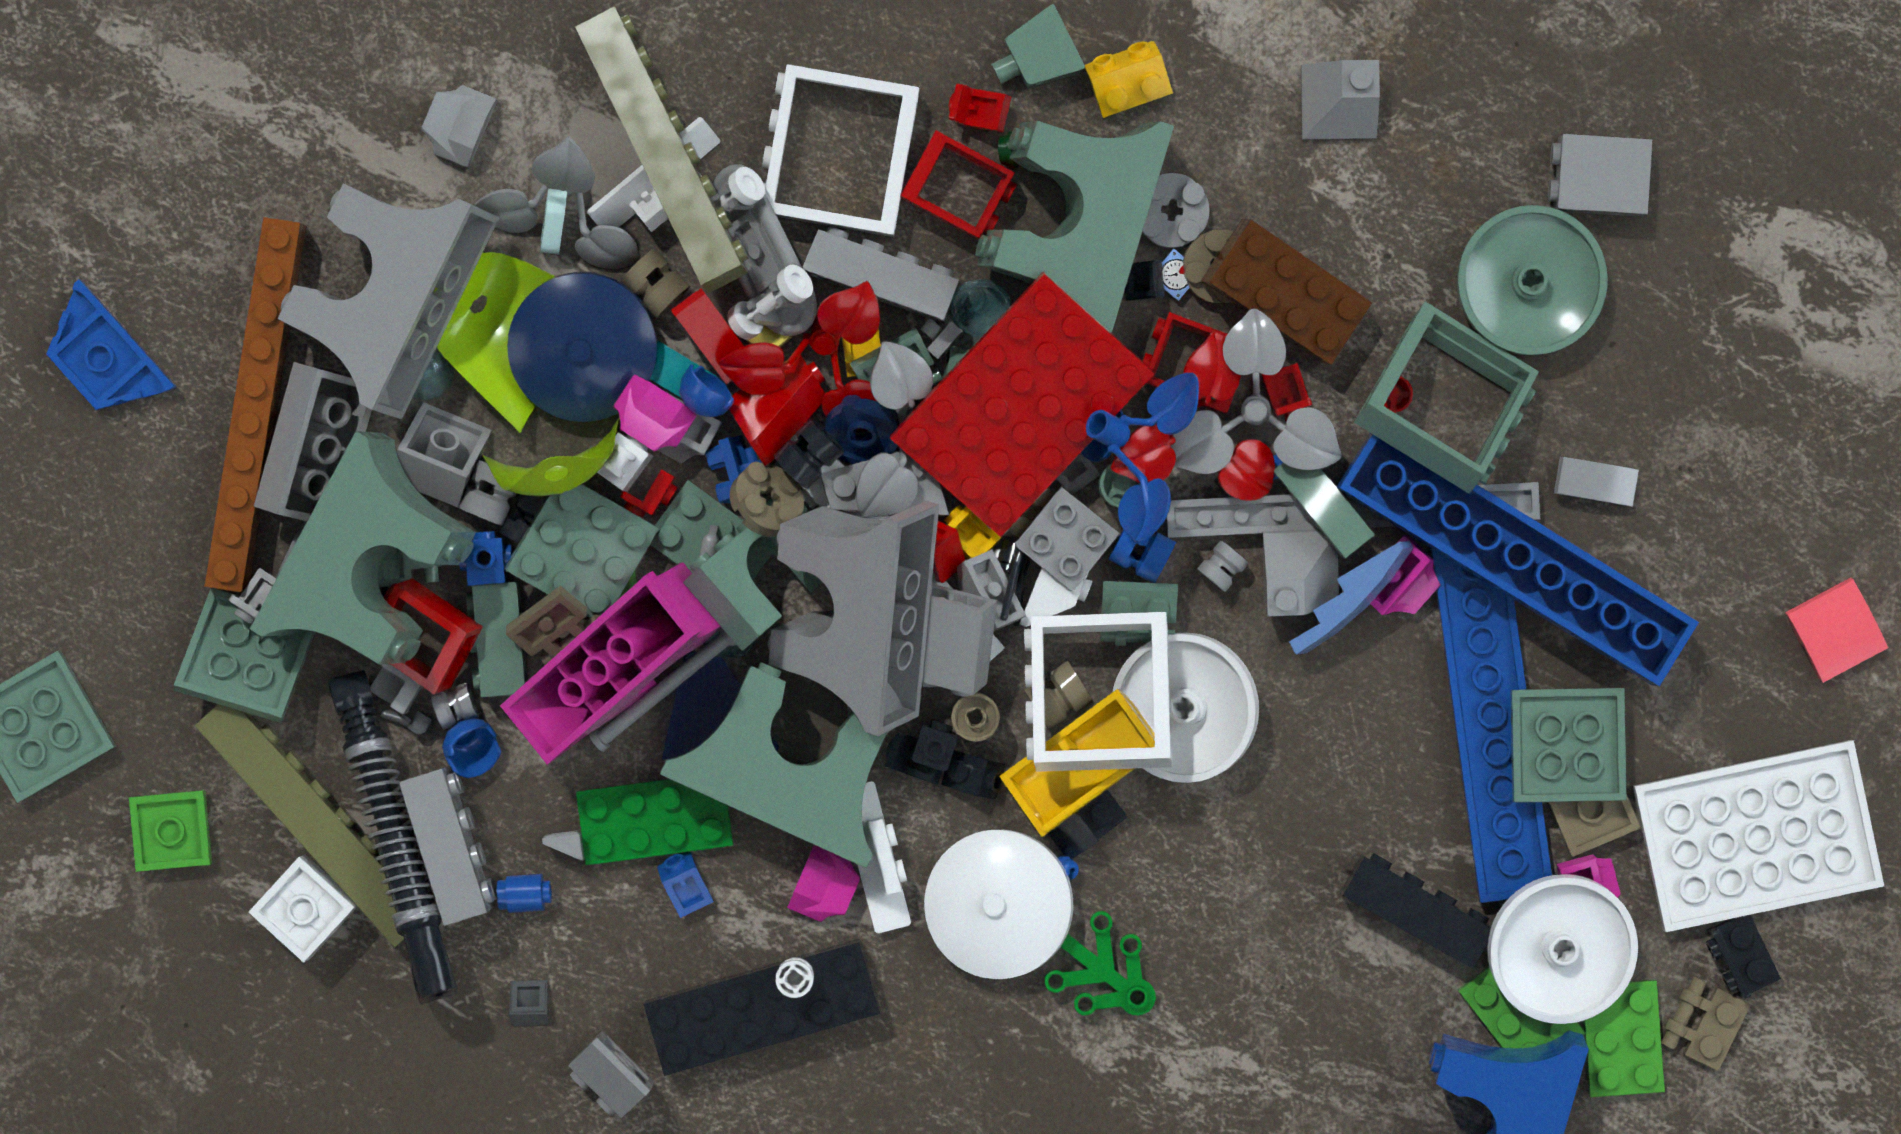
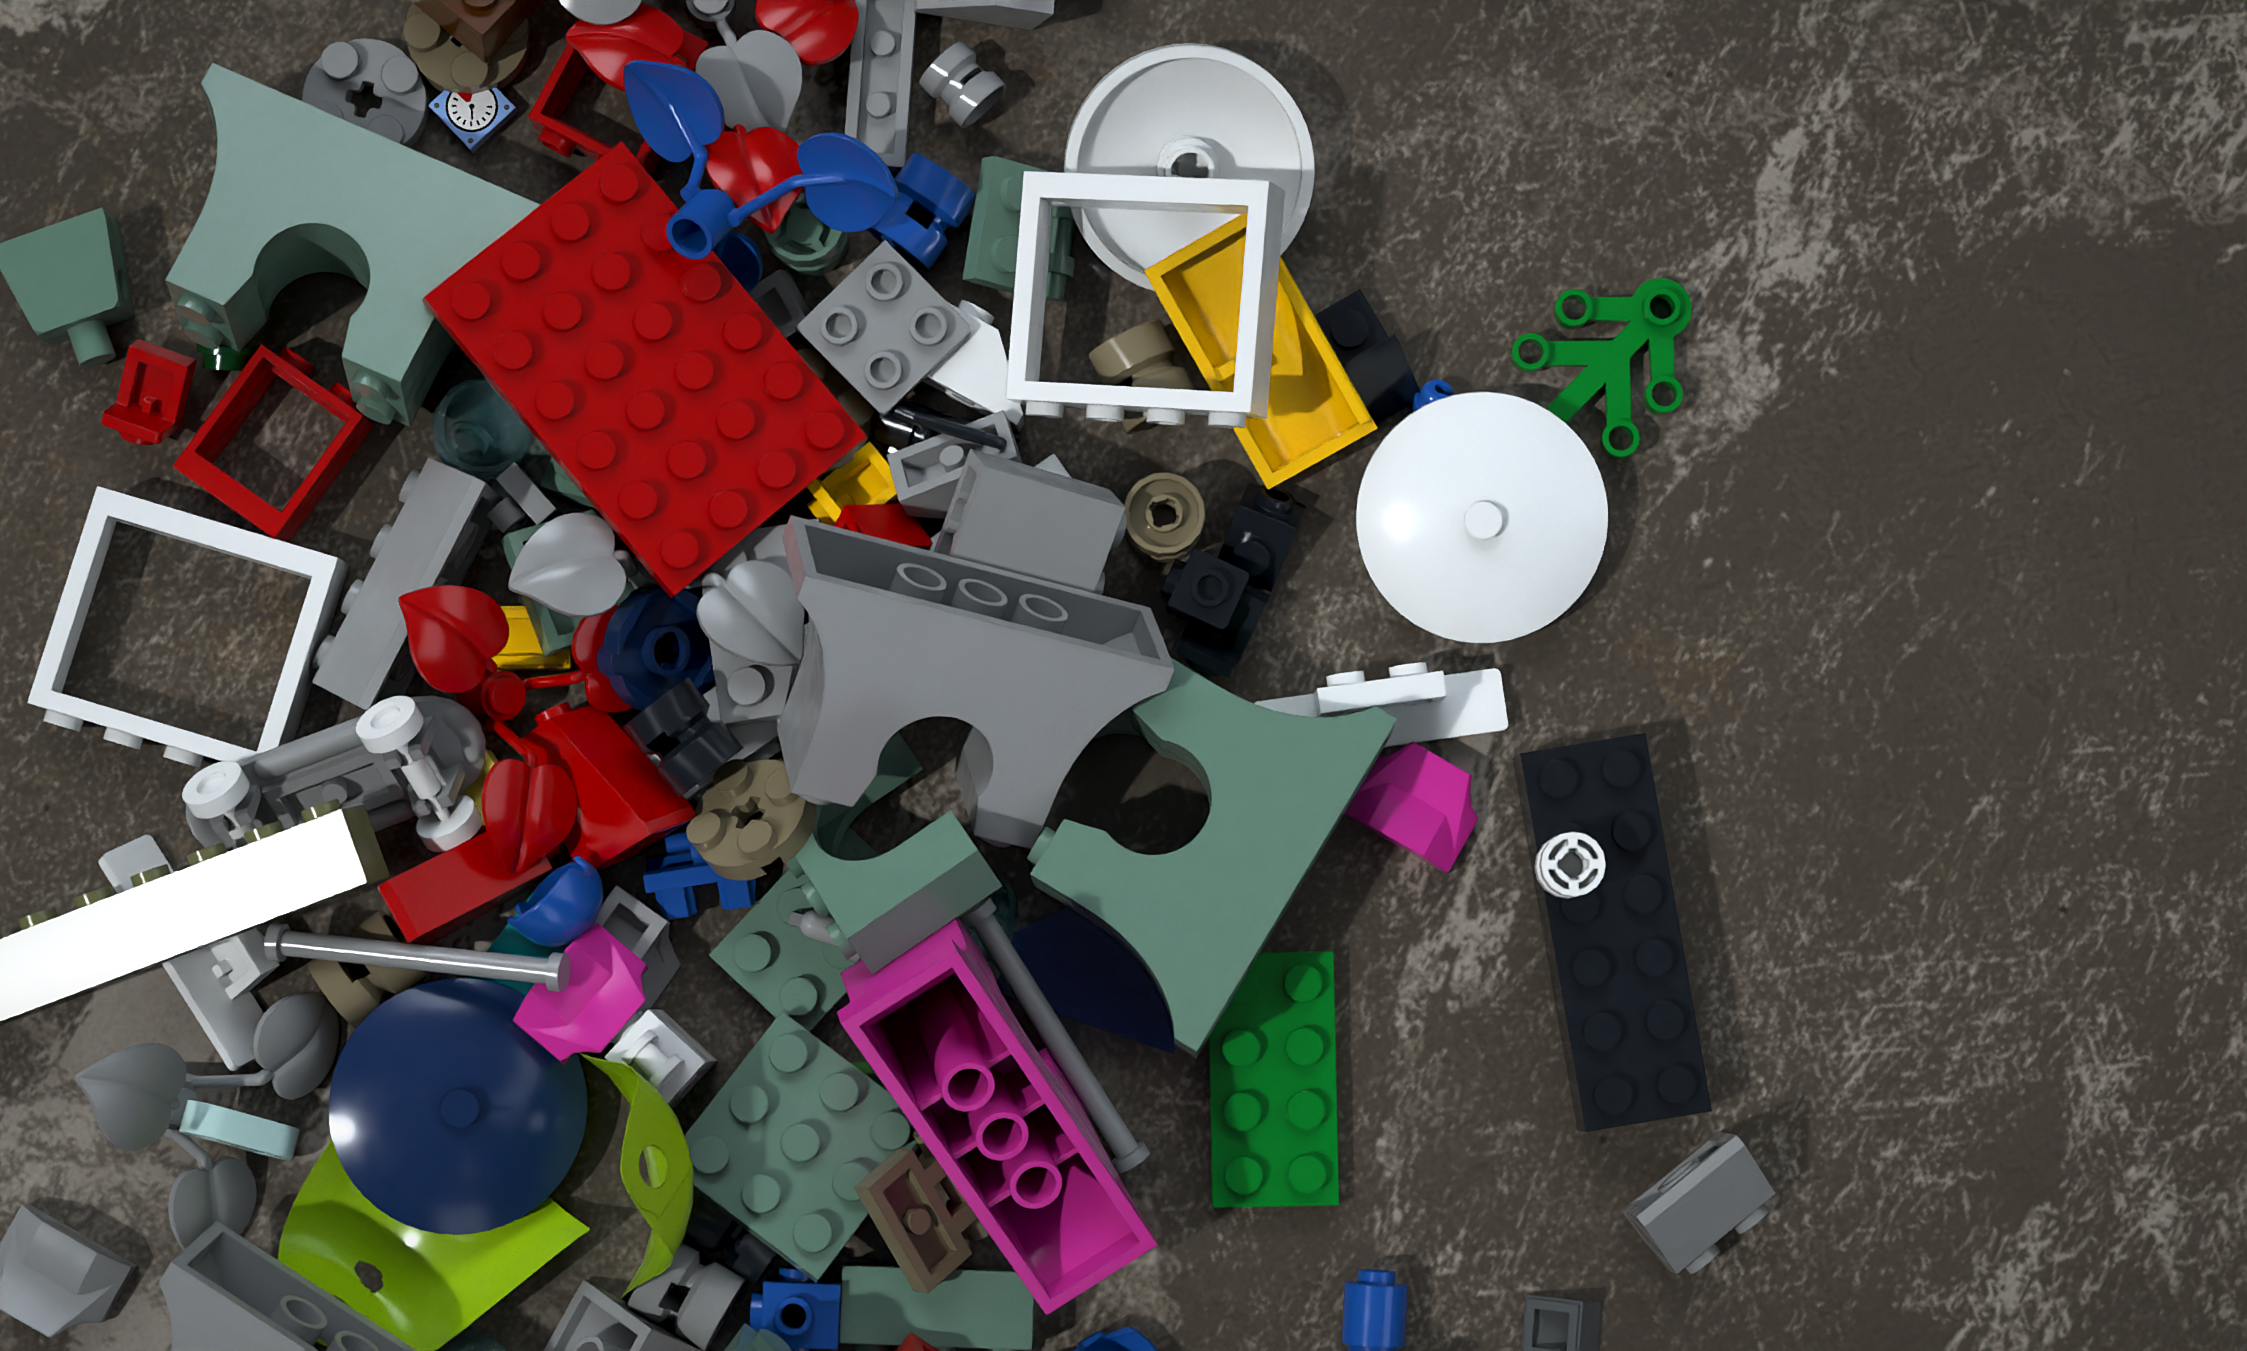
camera: 85 degrees left, 5 degrees down
light grey slope [542,830,585,860] -> none
red bracket [620,469,678,518] -> none
blue bracket [657,852,714,918] -> none
yellow bracket [1085,41,1173,118] -> none
black tile [1125,260,1164,301] -> none
none -> light grey bar [264,923,571,992]

